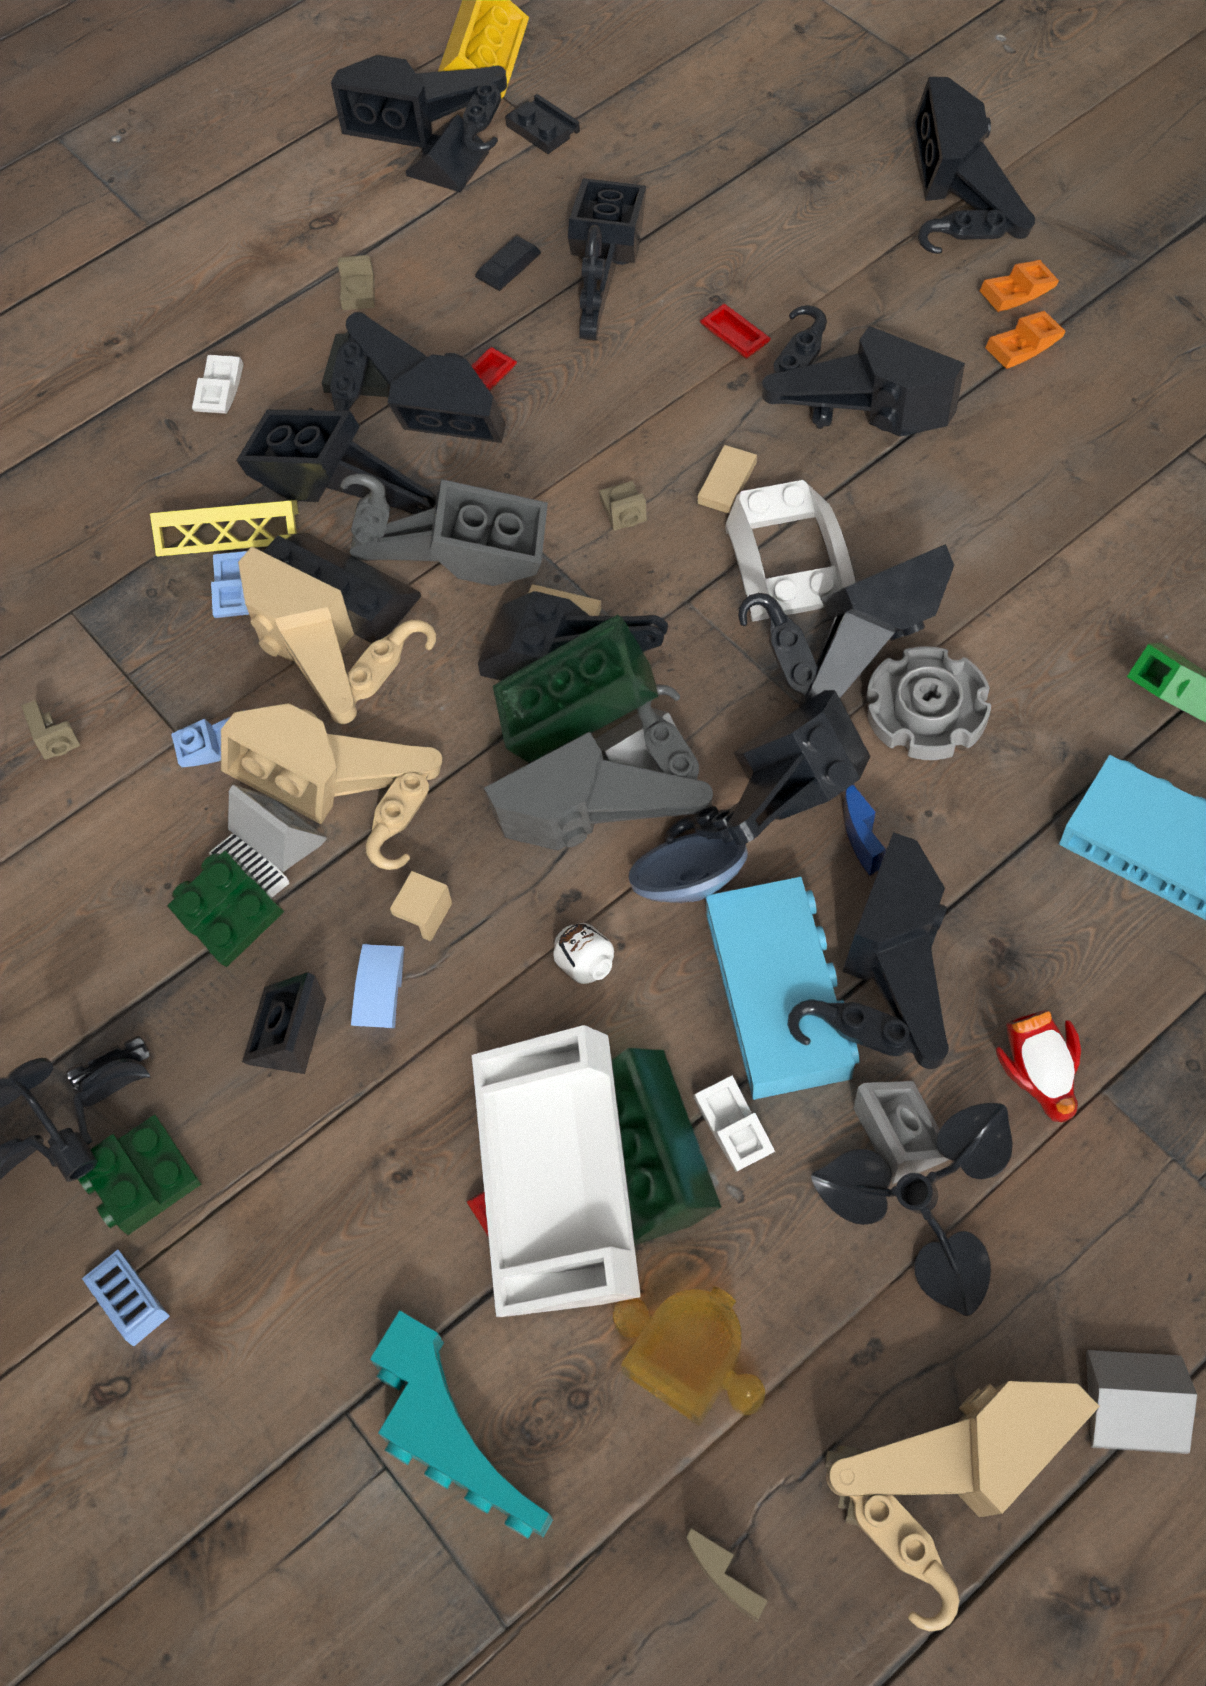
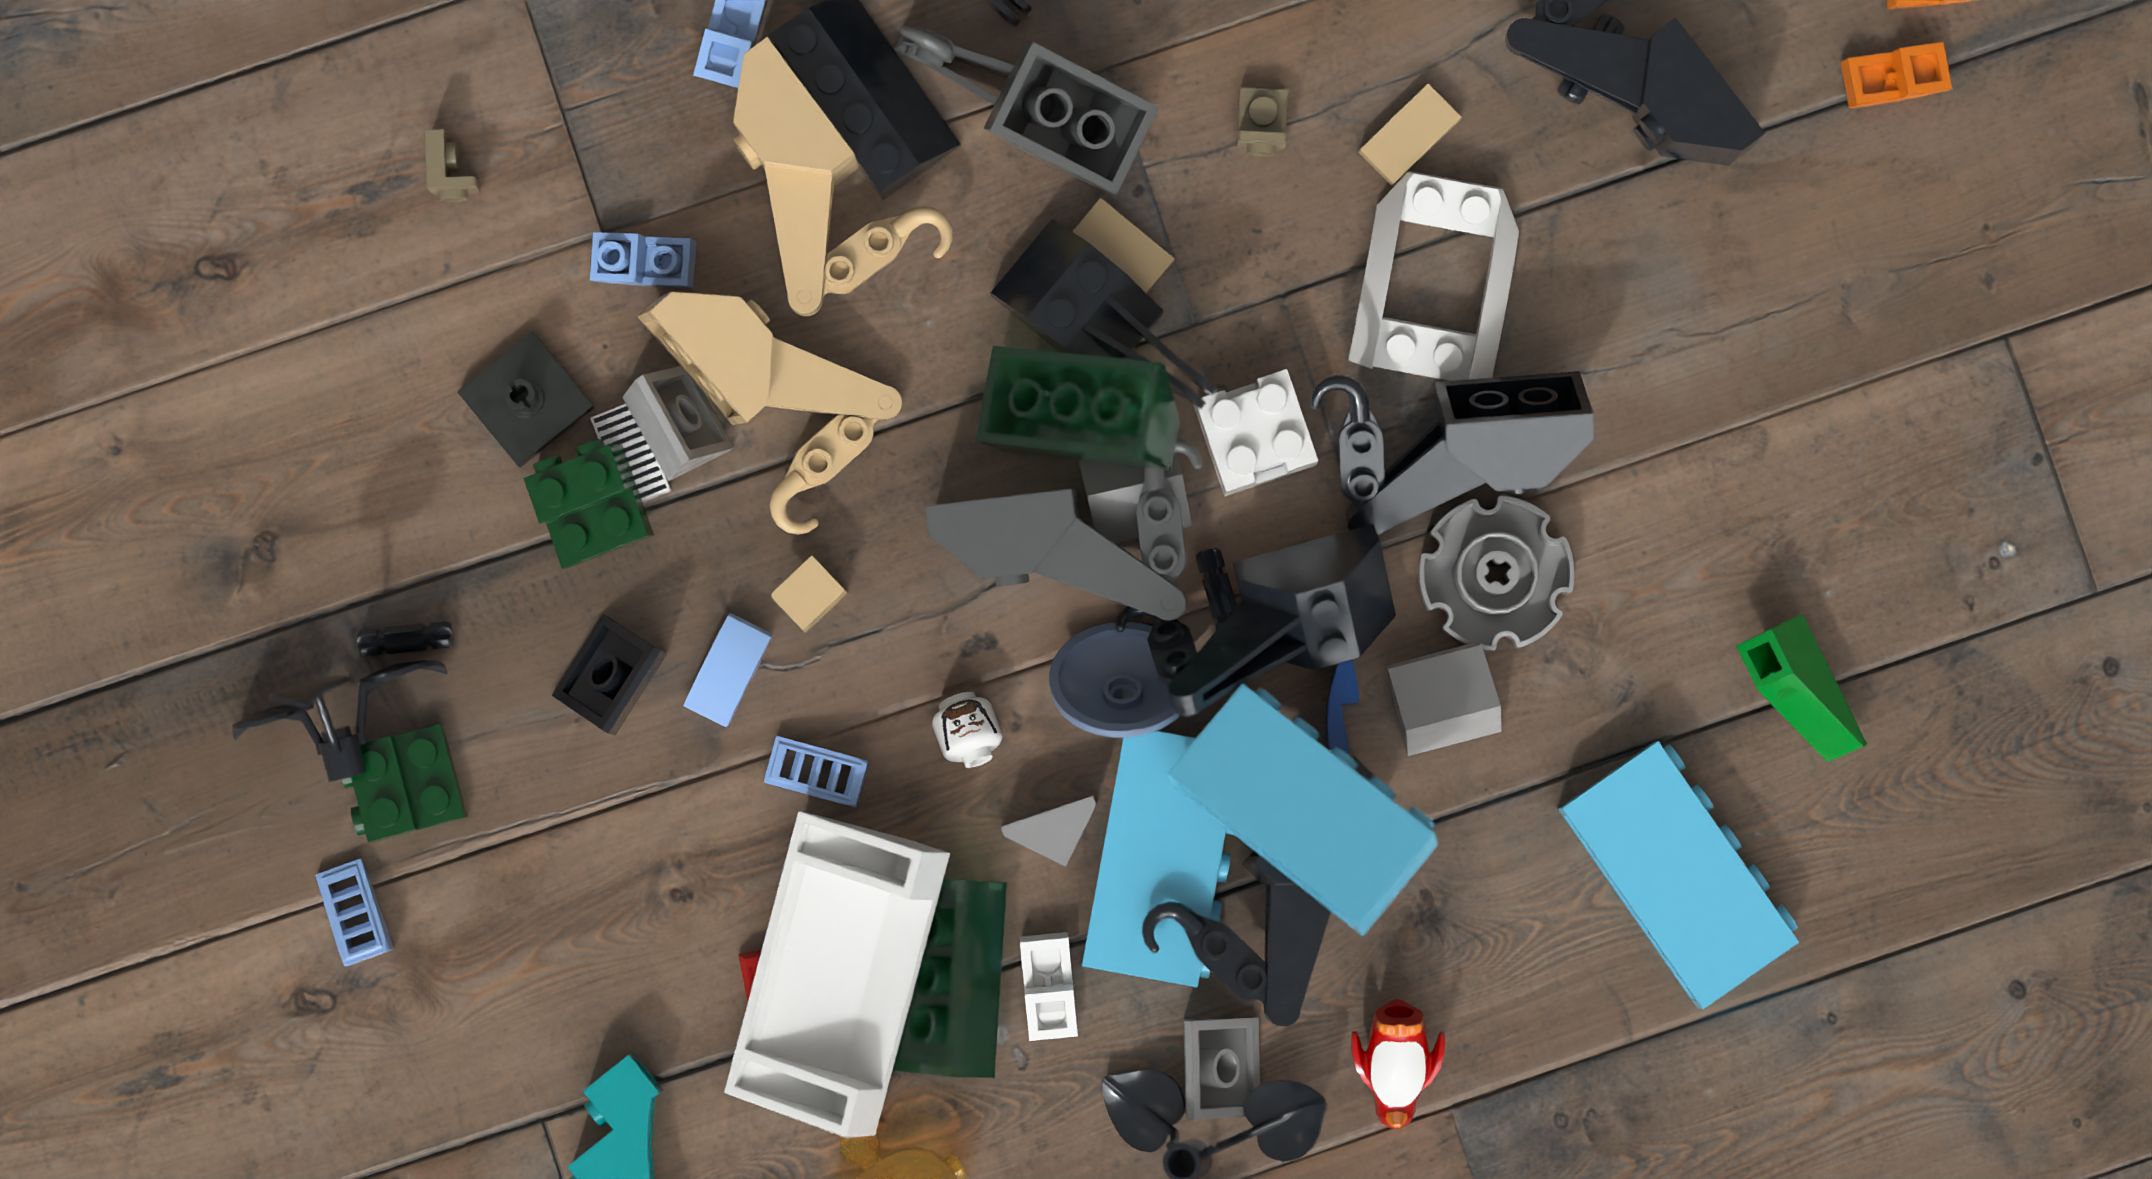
camera: 20 degrees right, 25 degrees up
none -> pearl dark grey tile [458,331,595,468]
none -> light blue slope [763,736,870,808]
none -> light grey slope [1001,796,1096,867]
none -> medium azure brick [1167,684,1438,936]
none -> white piece [1194,369,1318,497]
none -> black axle [1196,548,1237,630]
none -> light grey slope [1386,641,1502,756]

